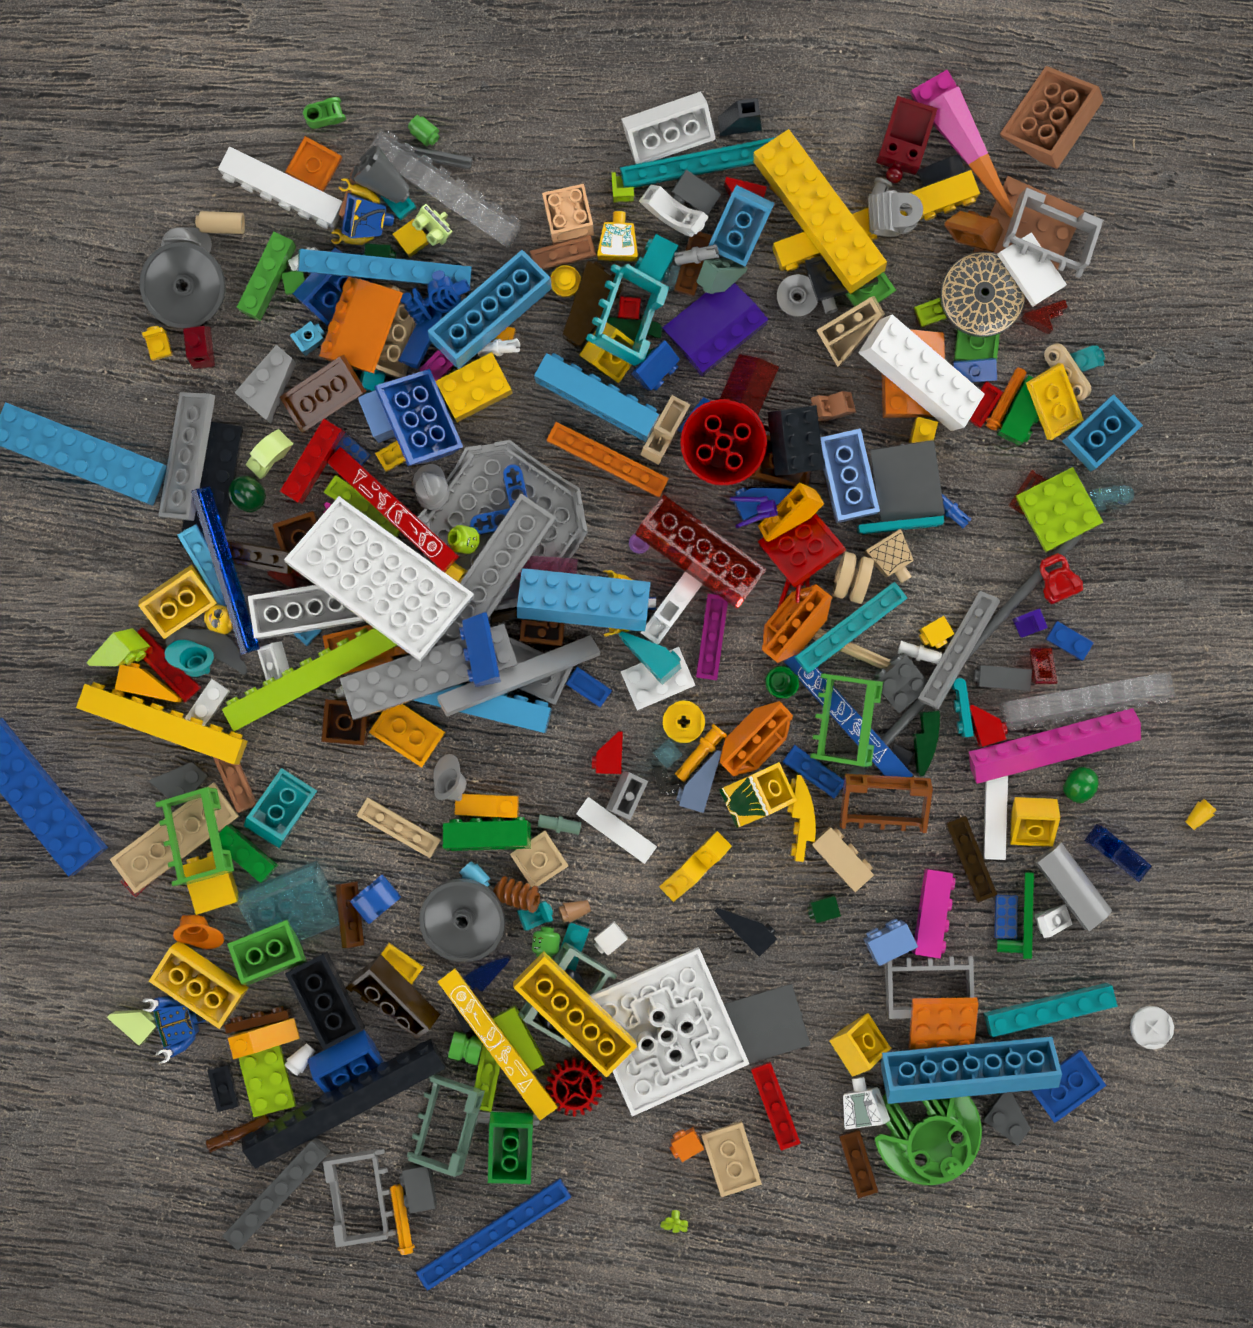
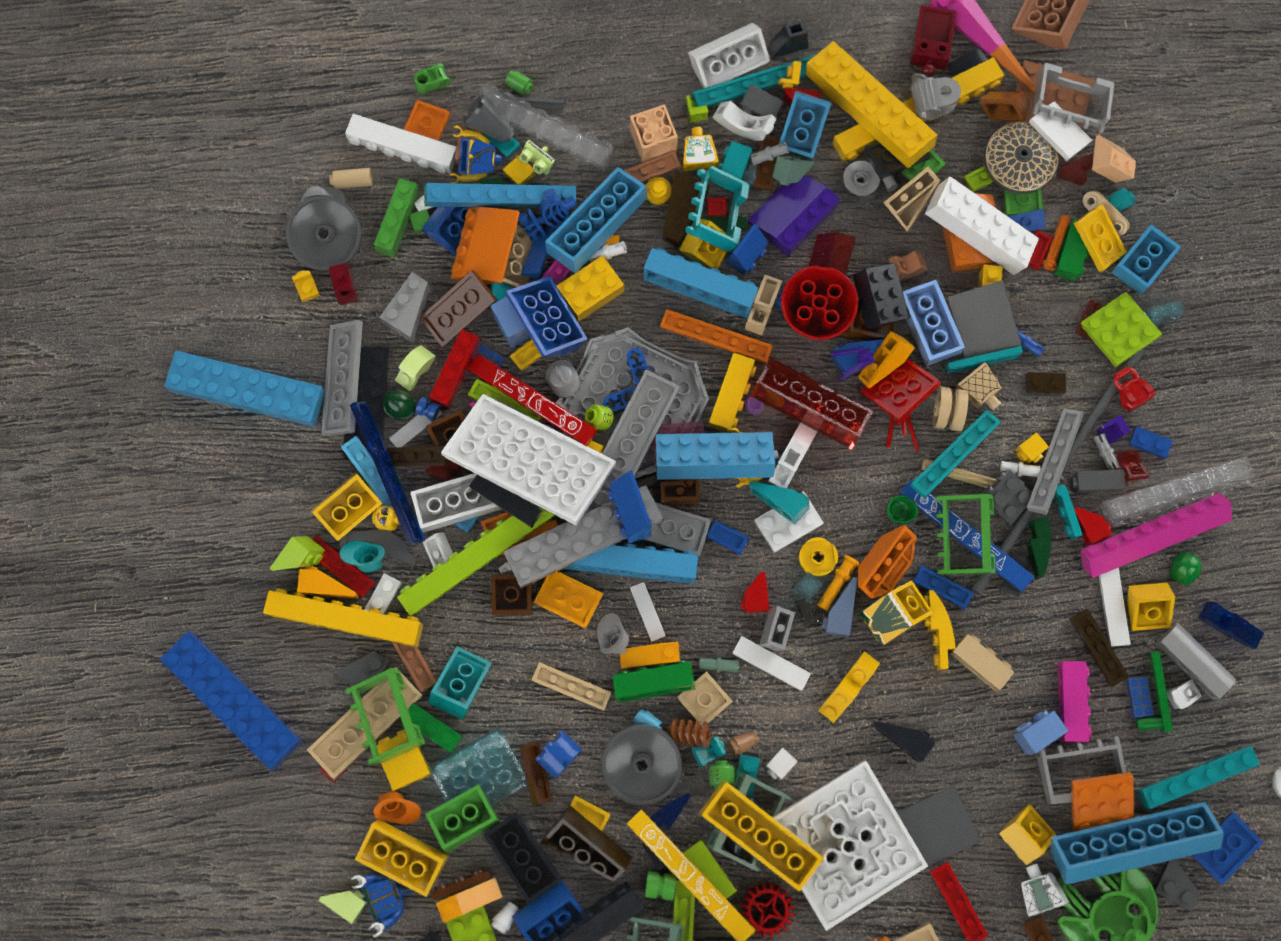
camera: 10 degrees left, 10 degrees down
medium azure brick [290,321,325,356] -> none
light grey tile [437,635,600,716] -> none
magenta plate [696,594,729,681] -> none
orange wedge [762,584,832,663] -> none
dark green brick [807,894,841,924] -> none
dark orange hinge [839,774,933,833] -> none
none -> white sticker [389,411,442,447]
none -> blue wheel [415,396,441,421]
none -> black tile [469,474,543,528]
none -> white sticker [630,582,665,641]
none -> yellow brick [708,353,757,433]
none -> yellow bracket [778,61,801,89]
none -> dark brown plate [1026,372,1066,394]
none -> light nougat slope [1092,135,1136,183]
none -> light grey pin [1093,433,1121,470]

